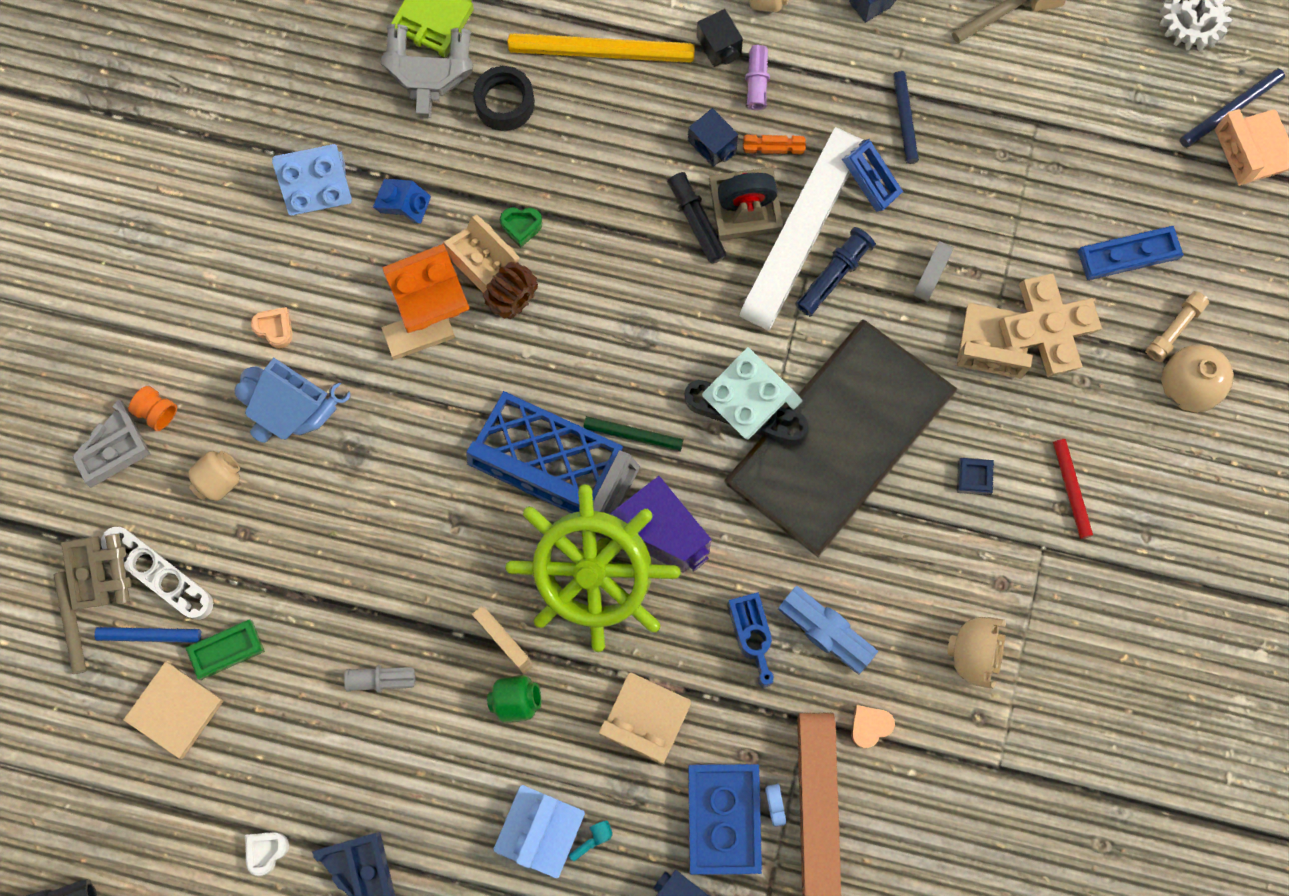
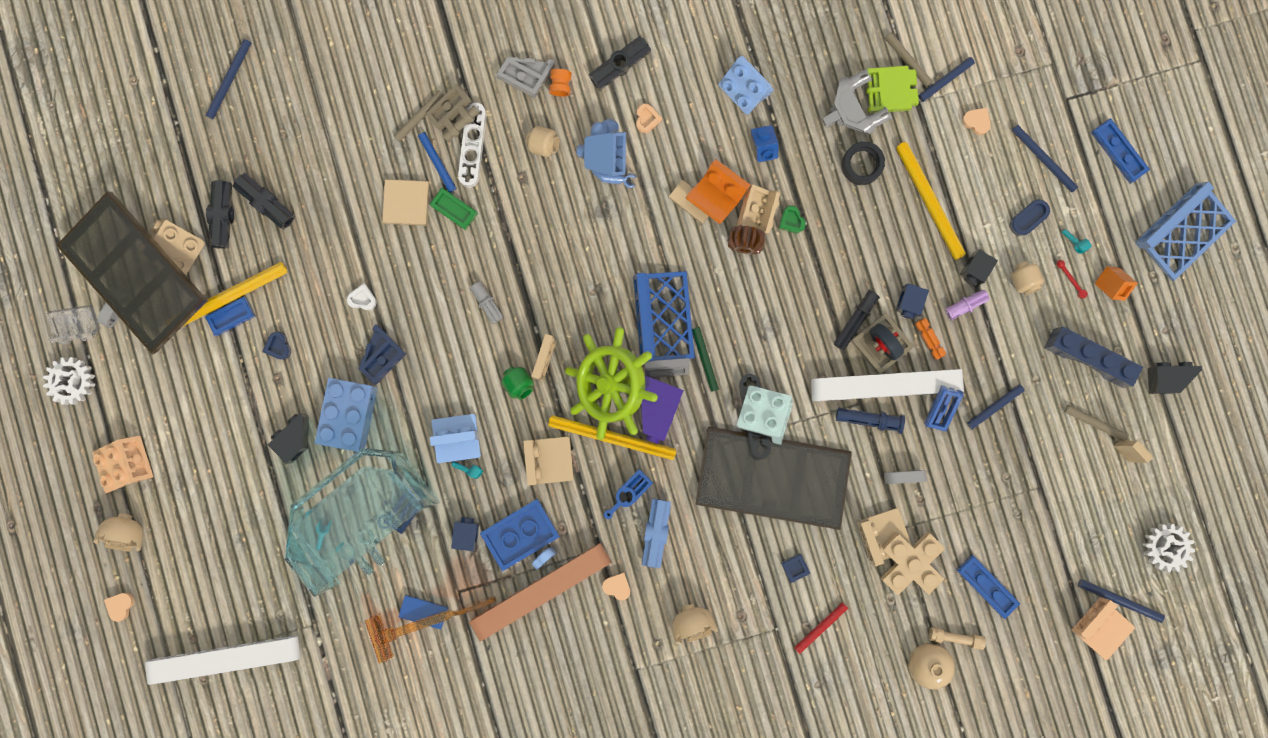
camera: 60 degrees right, 10 degrees up
none -> yellow axle [548,415,676,460]
none -> black piece [588,36,651,91]

